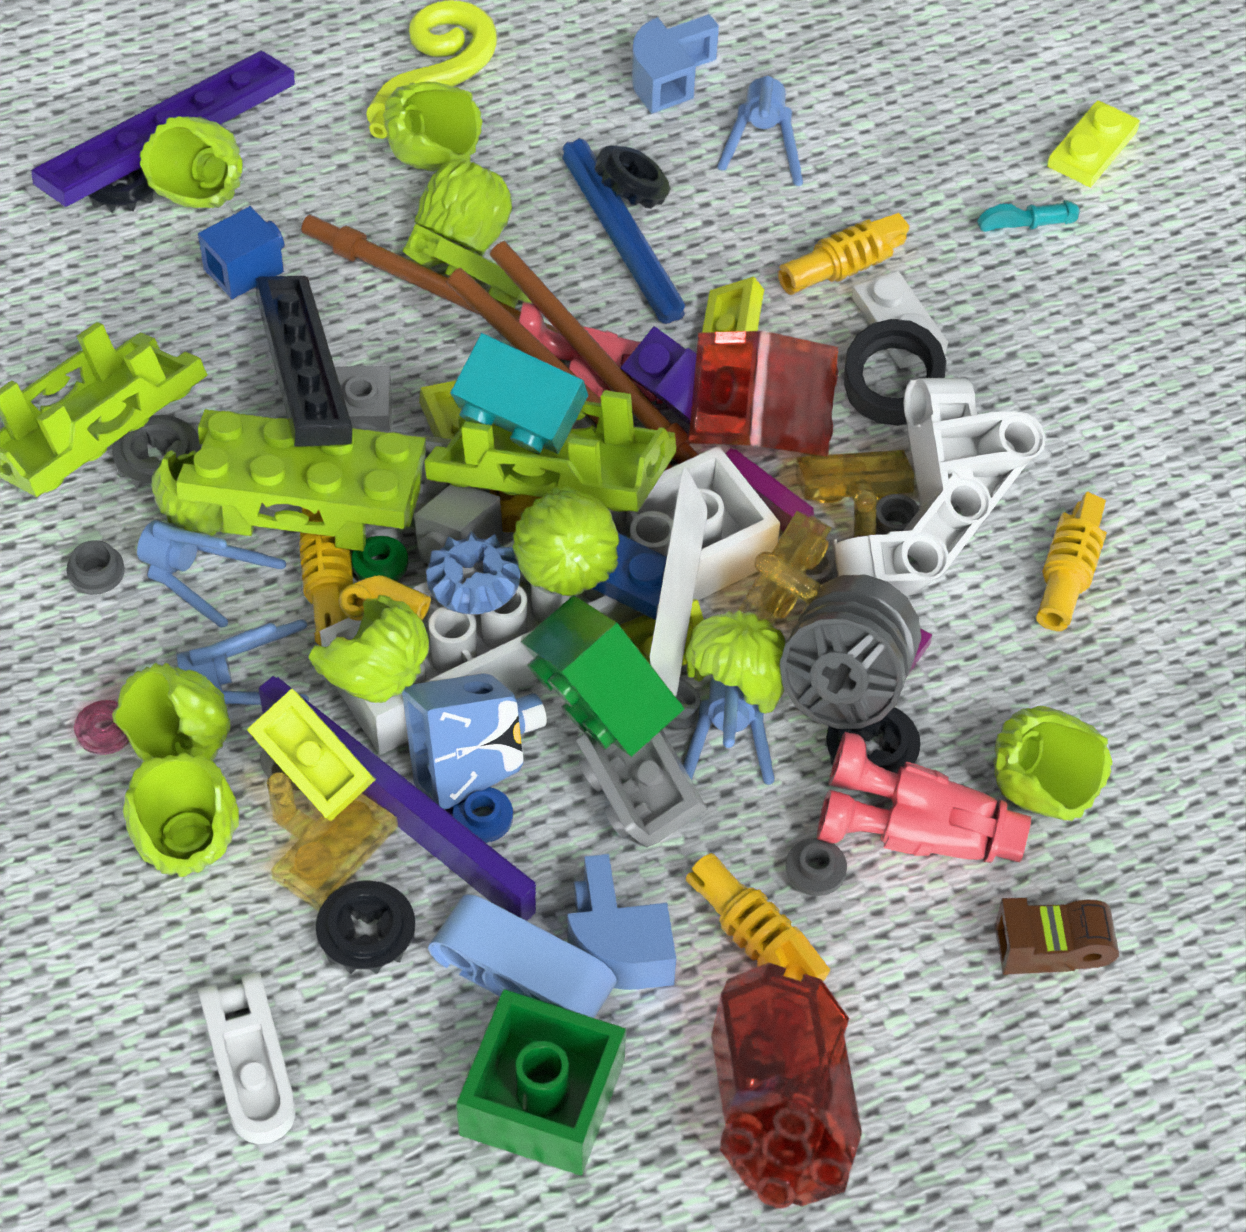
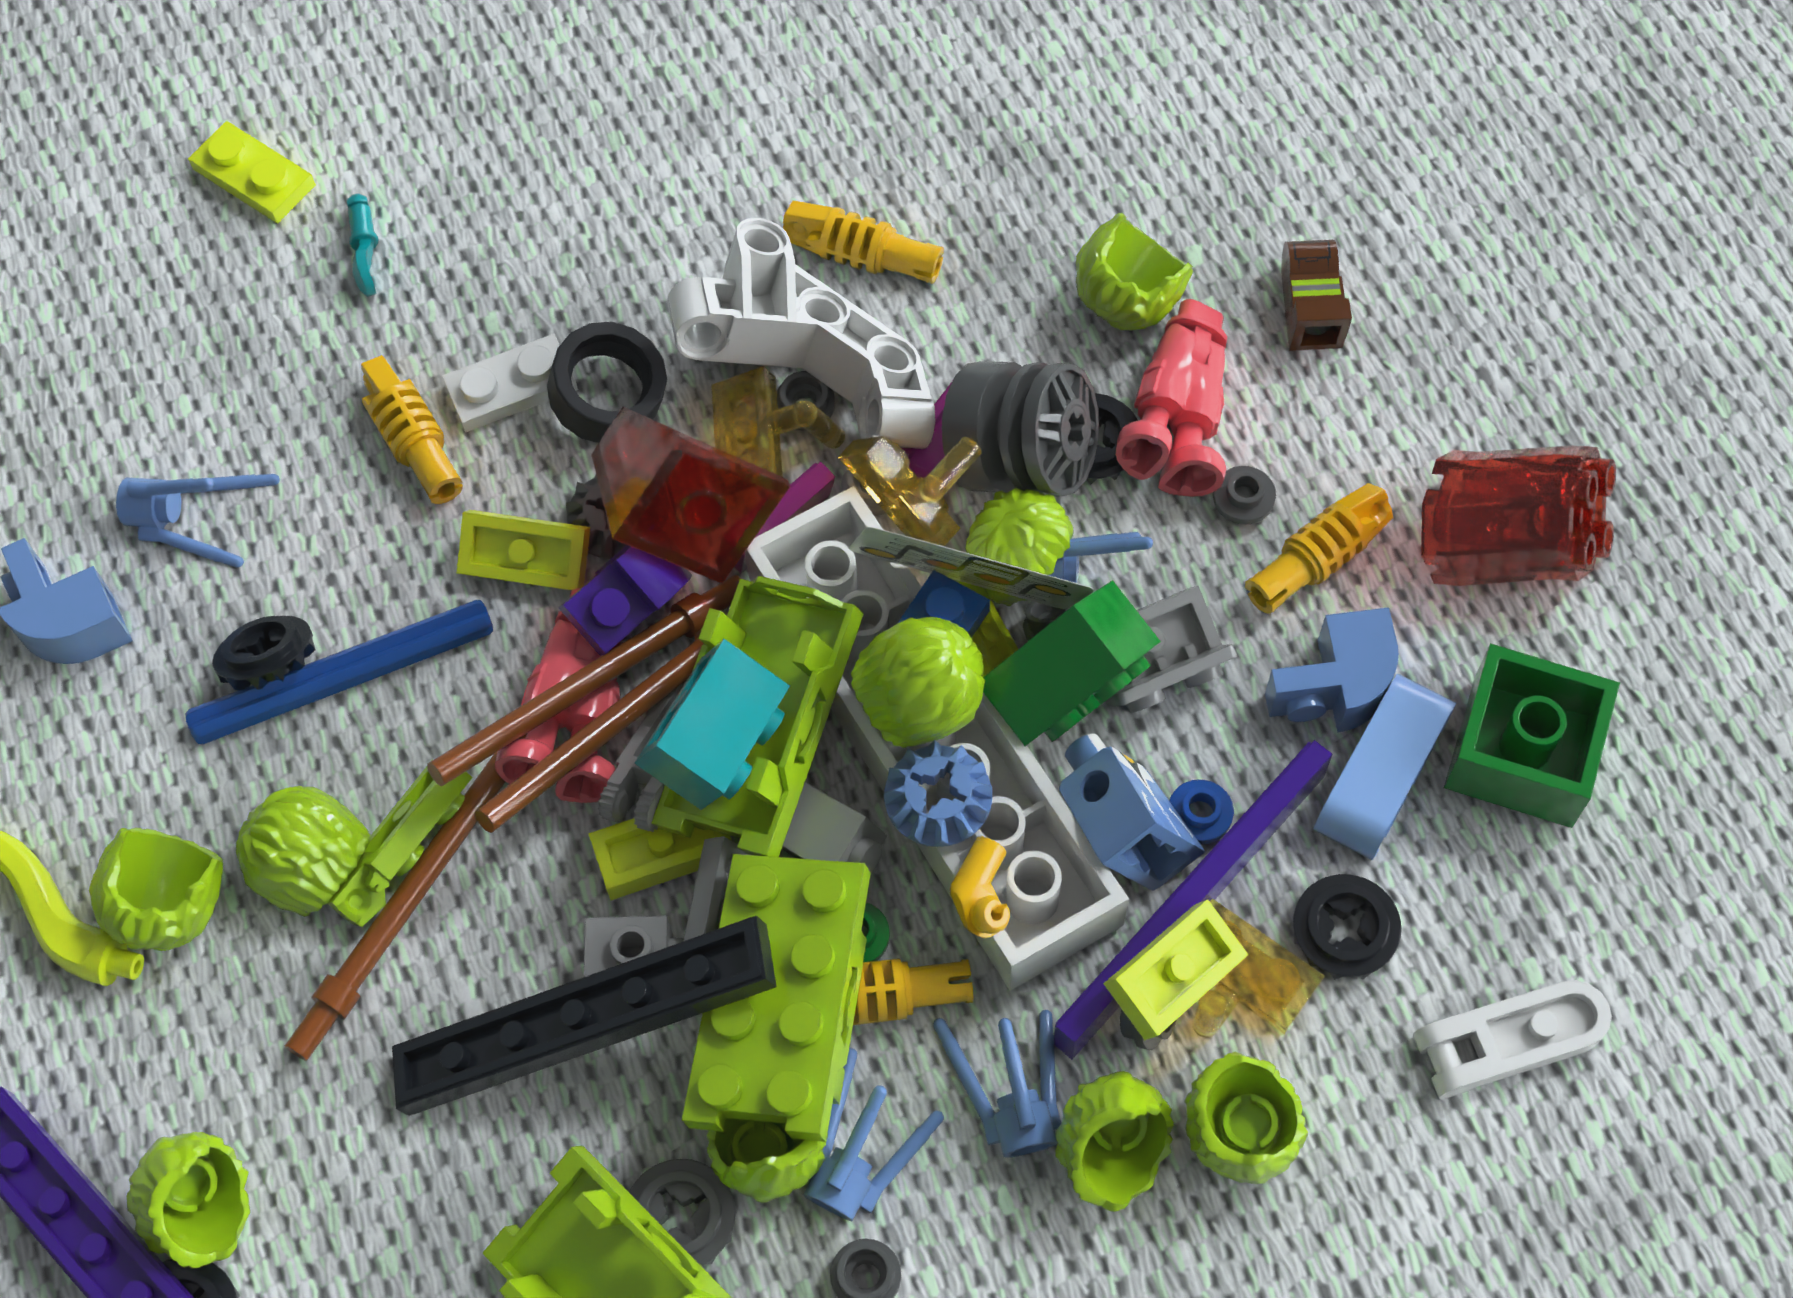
camera: 85 degrees left, 10 degrees up
clear pink plate [74,700,129,755] -> none
blue brick [198,206,285,299] -> none
lime hair [309,595,429,703] -> none

